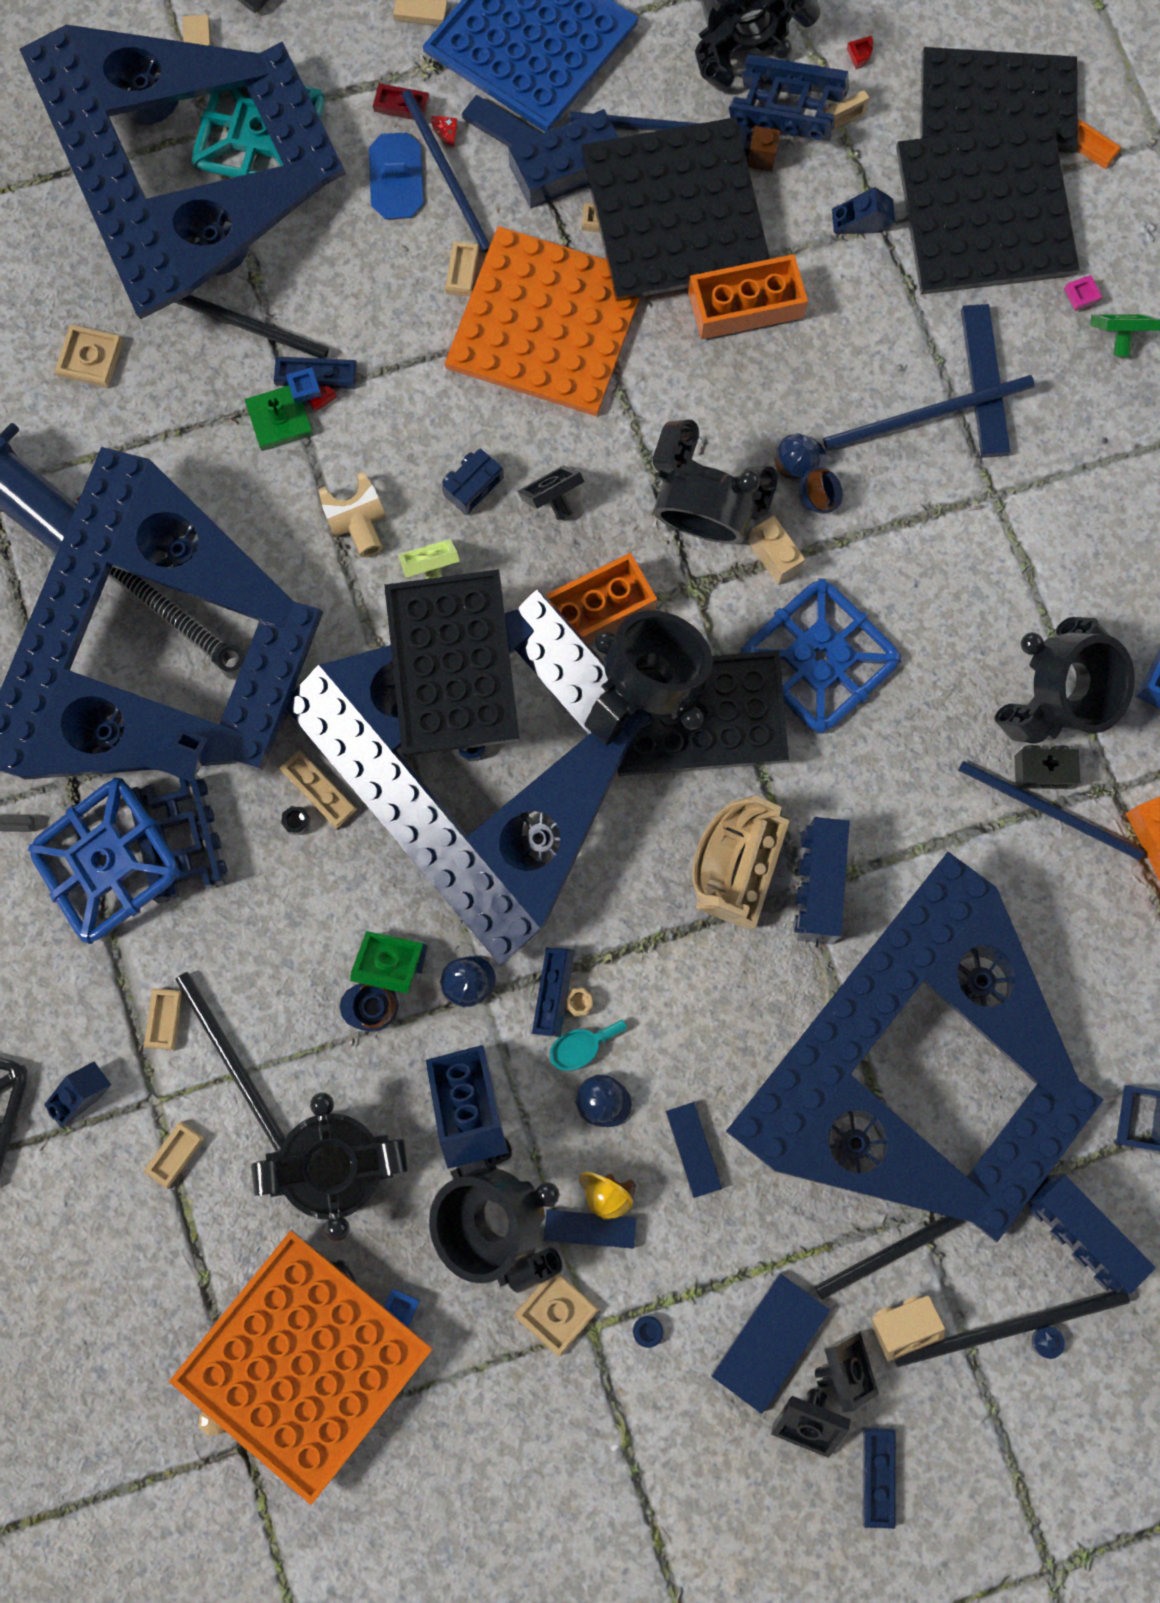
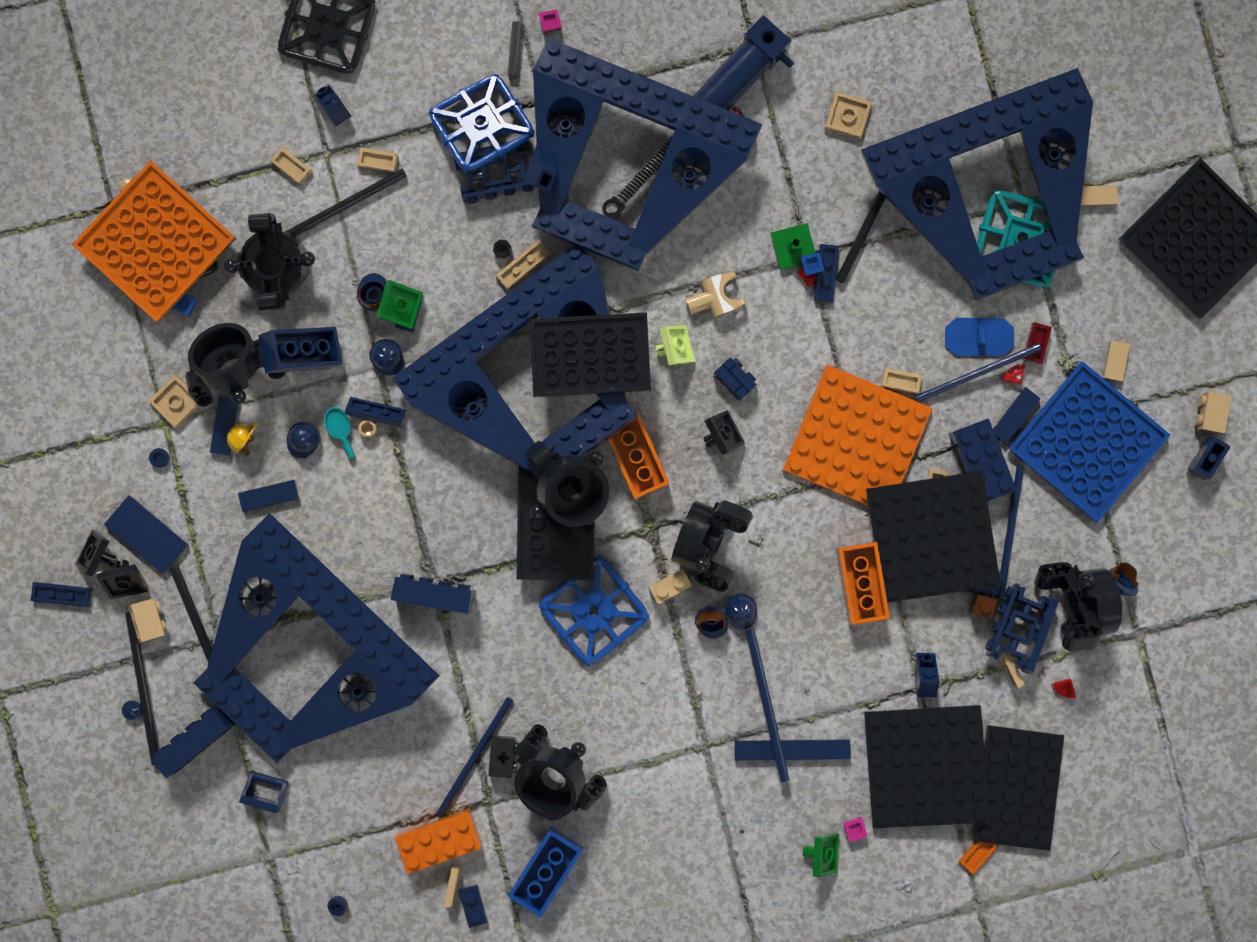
camera: 90 degrees right, 10 degrees up
tan piece [692,795,790,929] -> none

